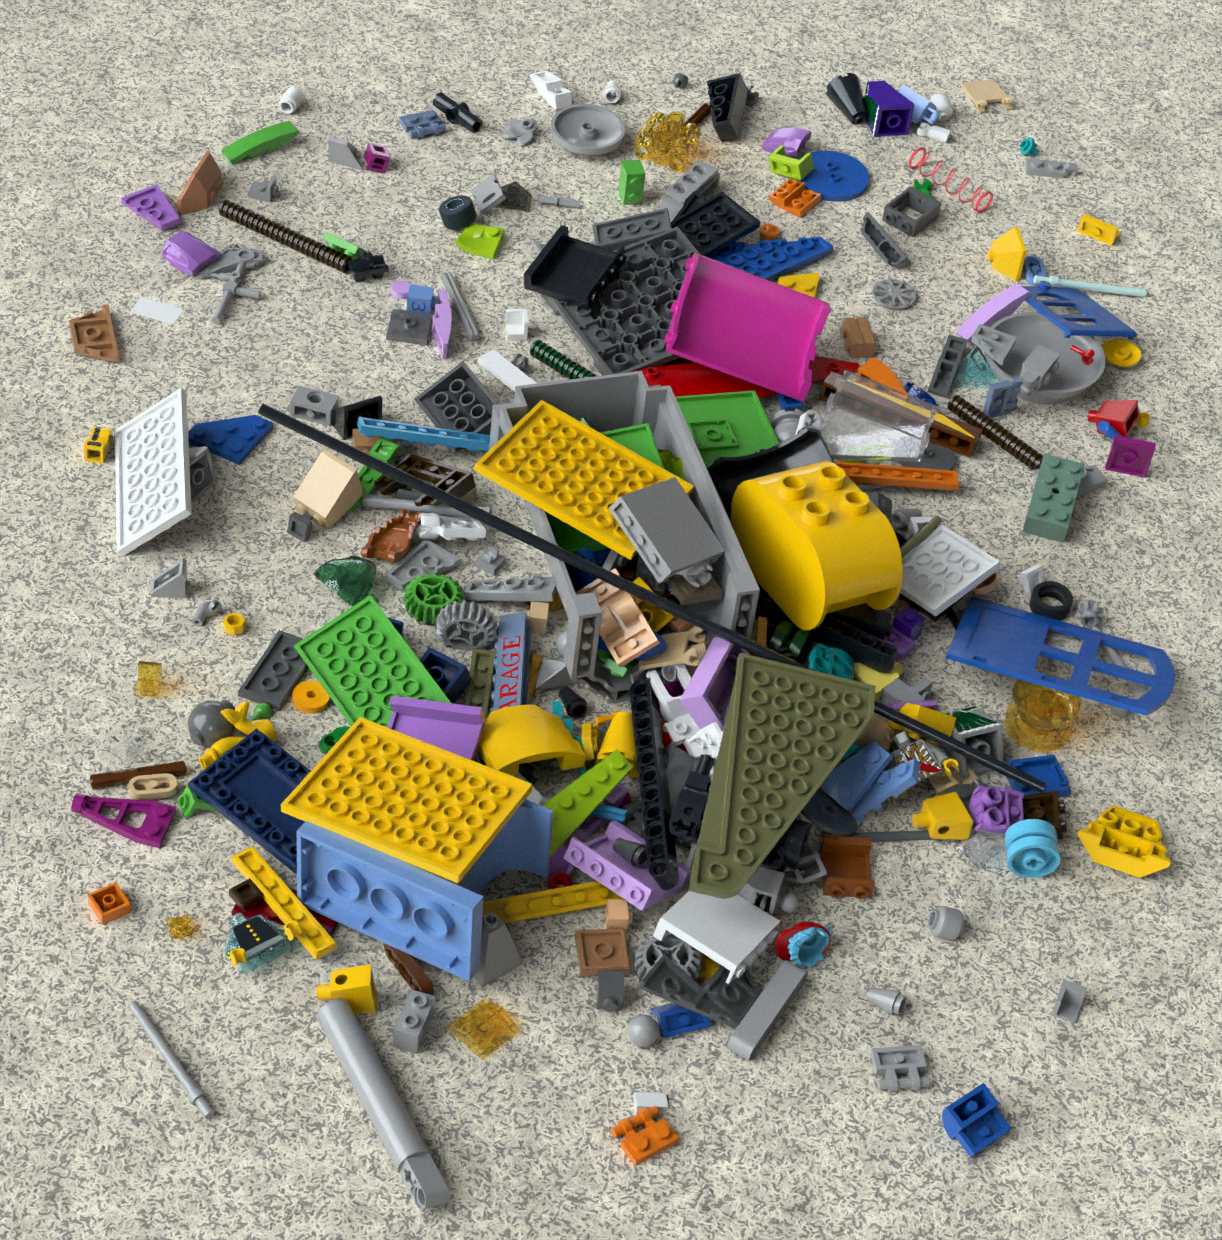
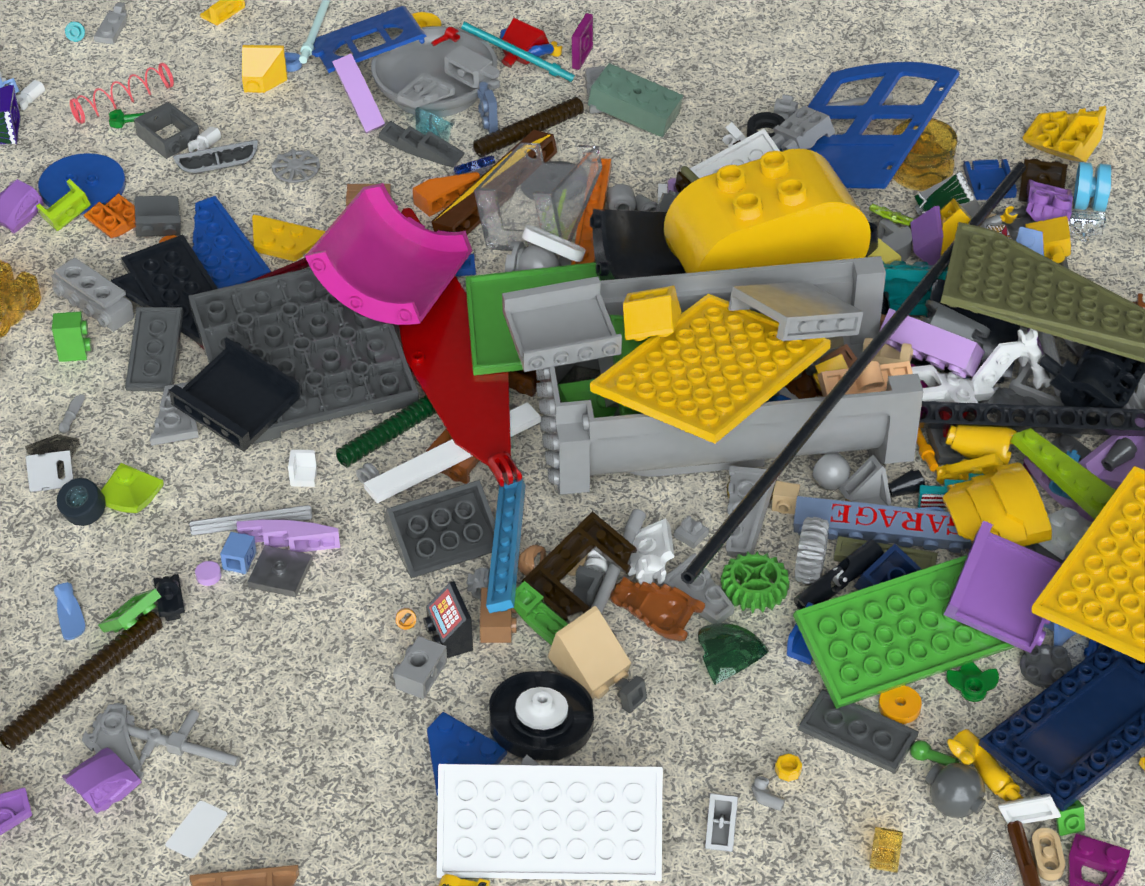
camera: 75 degrees left, 0 degrees up
none -> medium blue piece [54,582,86,640]
none -> dark grey bracket [134,196,181,237]
none -> white bar [188,127,221,152]
none -> light orange hinge [396,608,416,630]
none -> teal bar [461,21,575,82]
none -> black piece [489,671,594,760]
none -> light grey panel [502,276,622,372]
none -> medium nougat piece [518,545,546,576]
none -> light grey head [607,184,636,211]
none -> yellow slope [623,286,681,341]
none -> light grey hips [771,106,835,151]
none -> black piece [794,539,884,610]
none -> lime wheel [869,203,913,226]
none -> white tile [998,794,1061,824]

